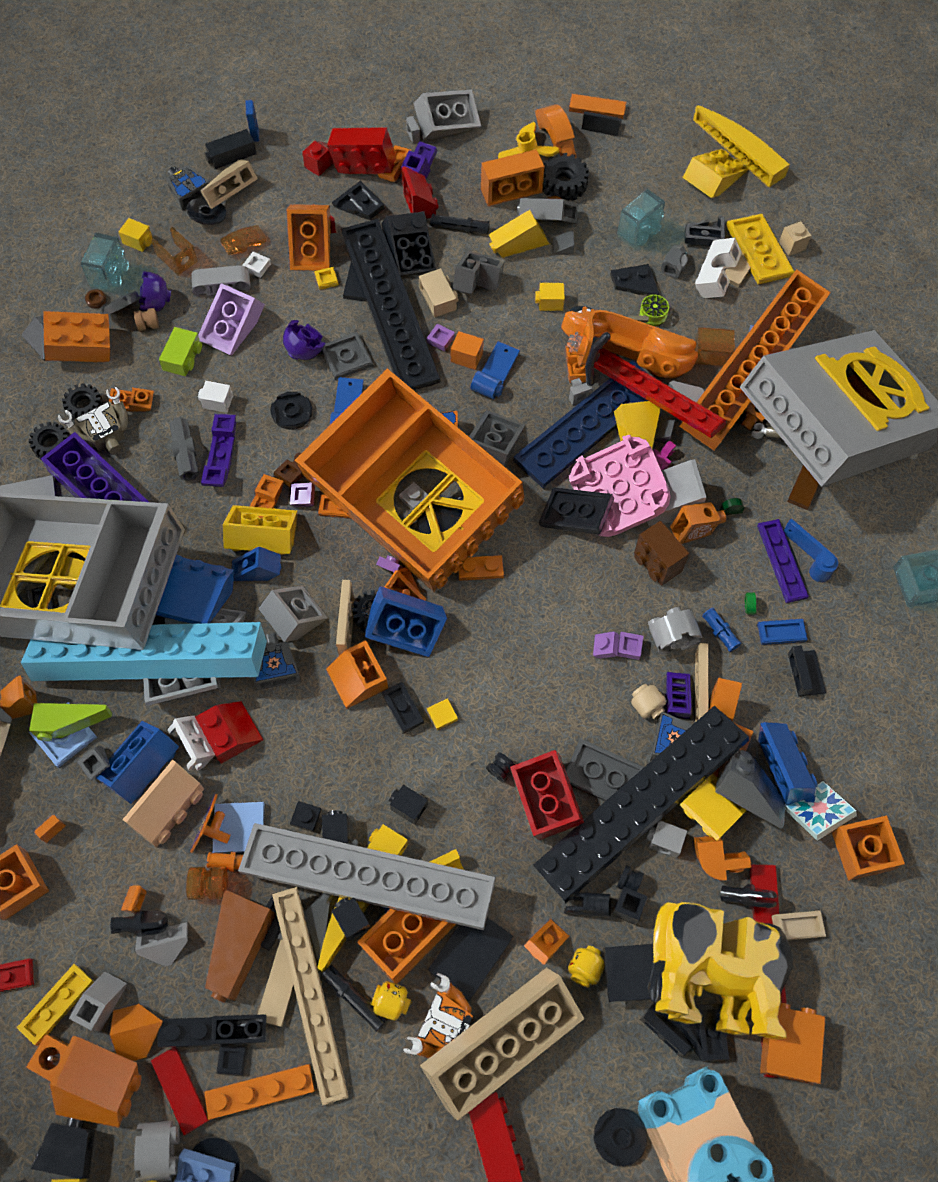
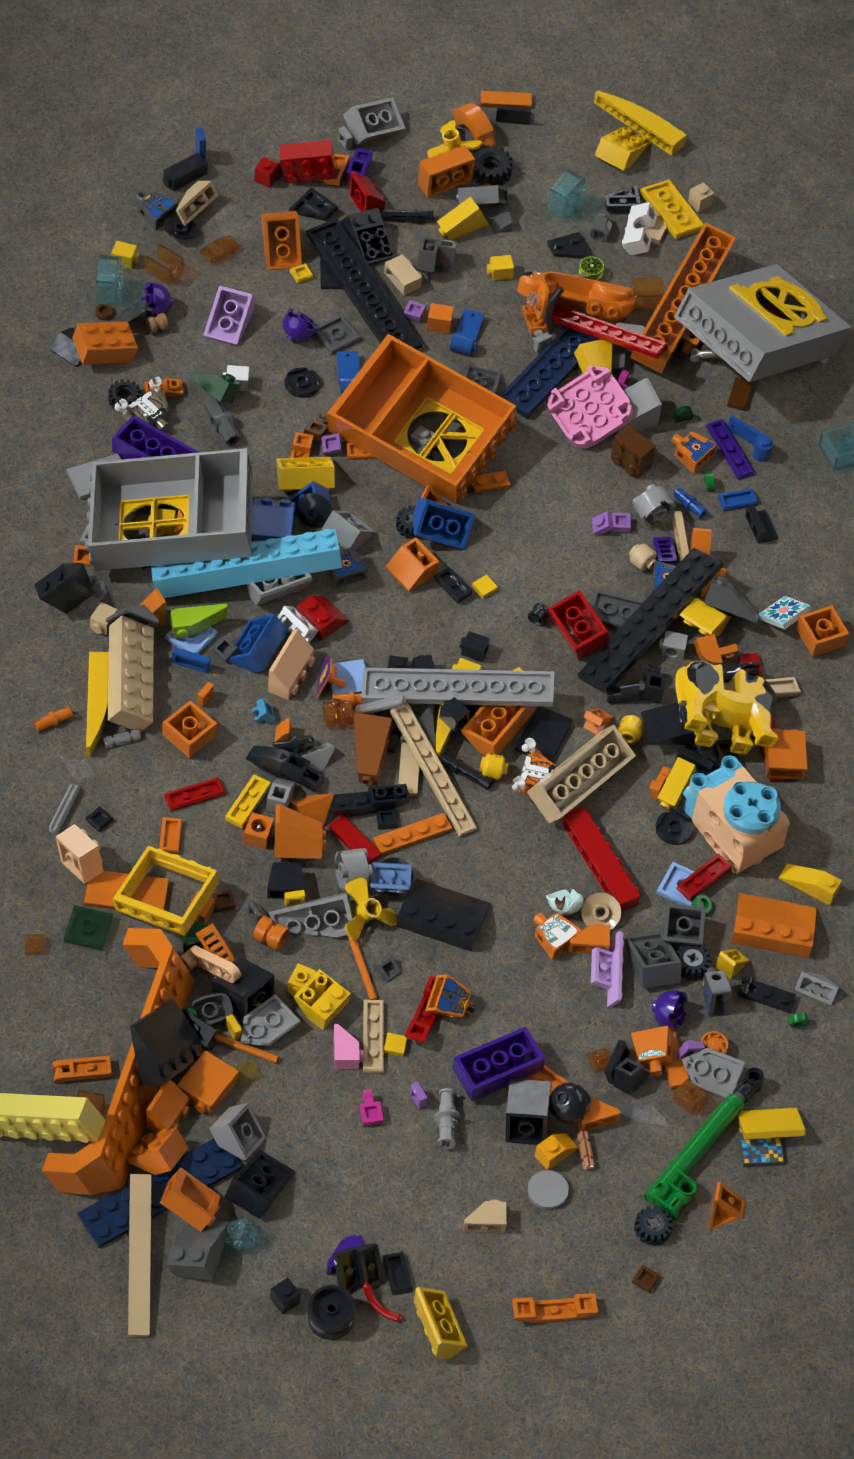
camera: 15 degrees left, 10 degrees down
black tyre [29,422,69,460] -> none
lime brick [159,327,202,376] -> none
light grey beam [191,265,250,296] -> none
dark purple slope [201,414,236,487] -> none
white plate [242,252,271,278] -> none
tan tile [336,580,355,656] -> none
medium lavender plate [376,555,404,573] -> none
black tile [539,487,614,535] -> none
orange torso [670,502,726,544] -> none
blue slope [758,722,818,806] -> none
none -> blue tile [172,647,211,673]
none -> dark green slope [186,372,241,403]
none -> black slope [246,746,325,792]
none -> dark azure tile [252,698,276,724]
none -> black dish [296,493,333,528]
none -> light grey axle [355,695,407,714]
none -> orange plate [649,766,671,801]
none -> yellow slope [657,757,698,810]
none -> orange torso [671,432,717,474]

